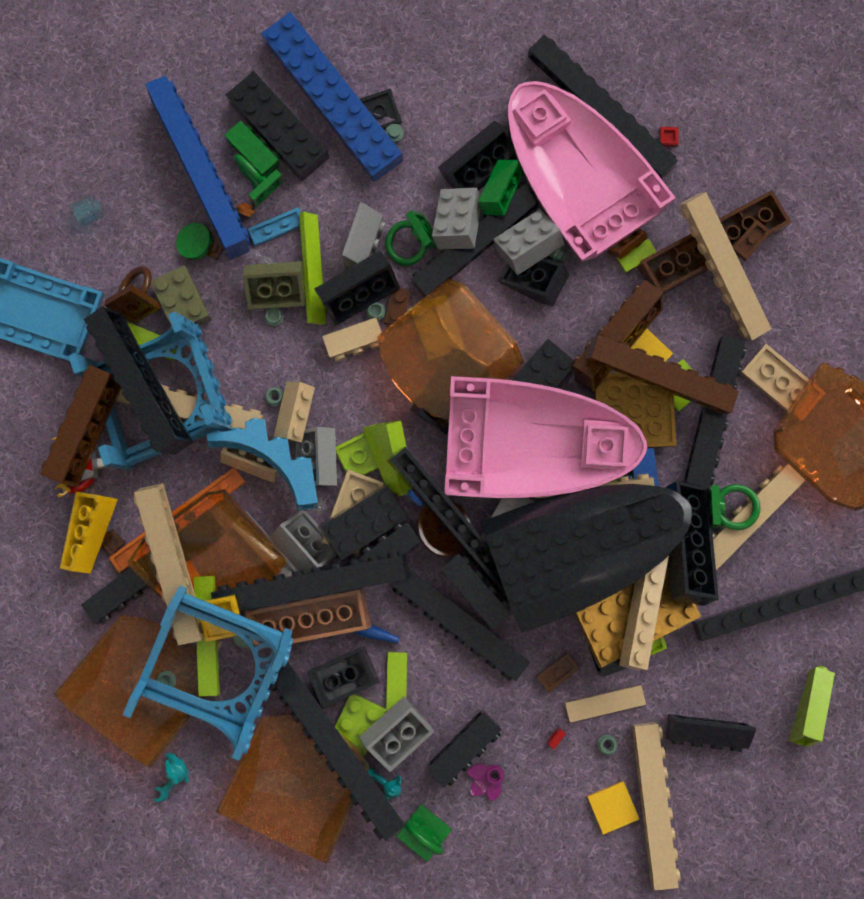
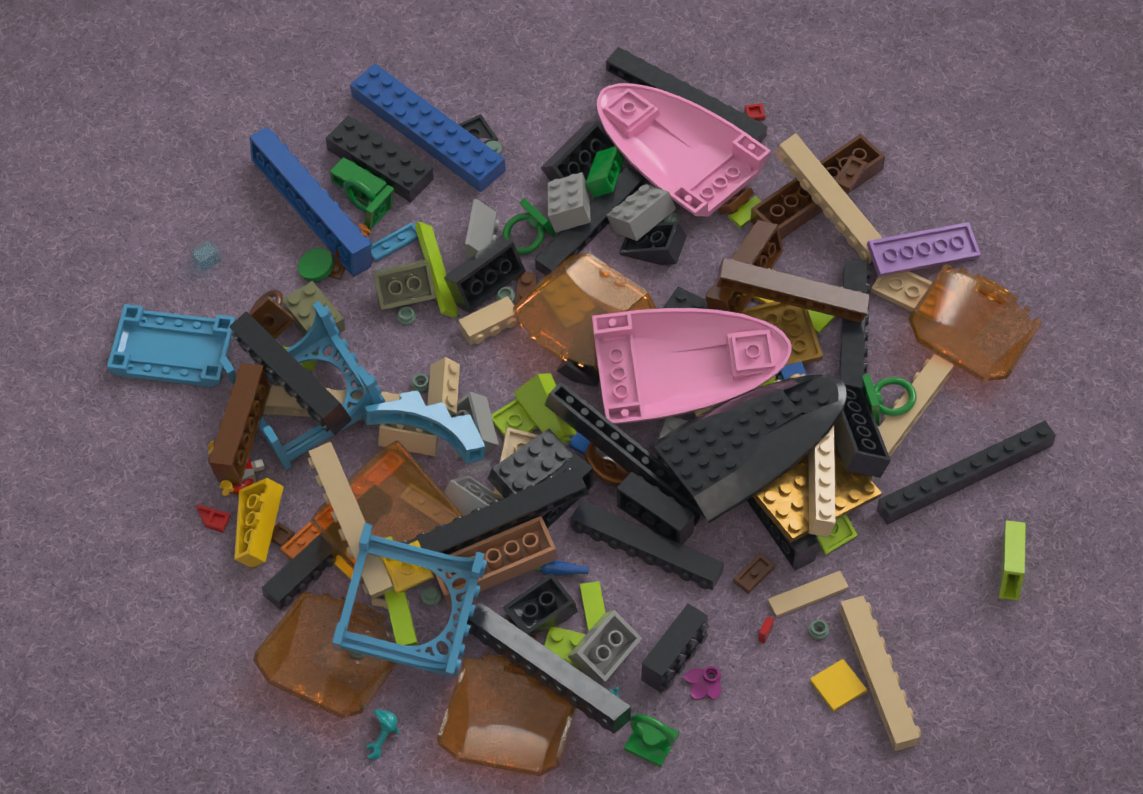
camera: 10 degrees left, 25 degrees down
black slope [666,714,756,752] -> none
none -> red tile [196,504,231,533]
none -> medium lavender plate [867,222,981,277]

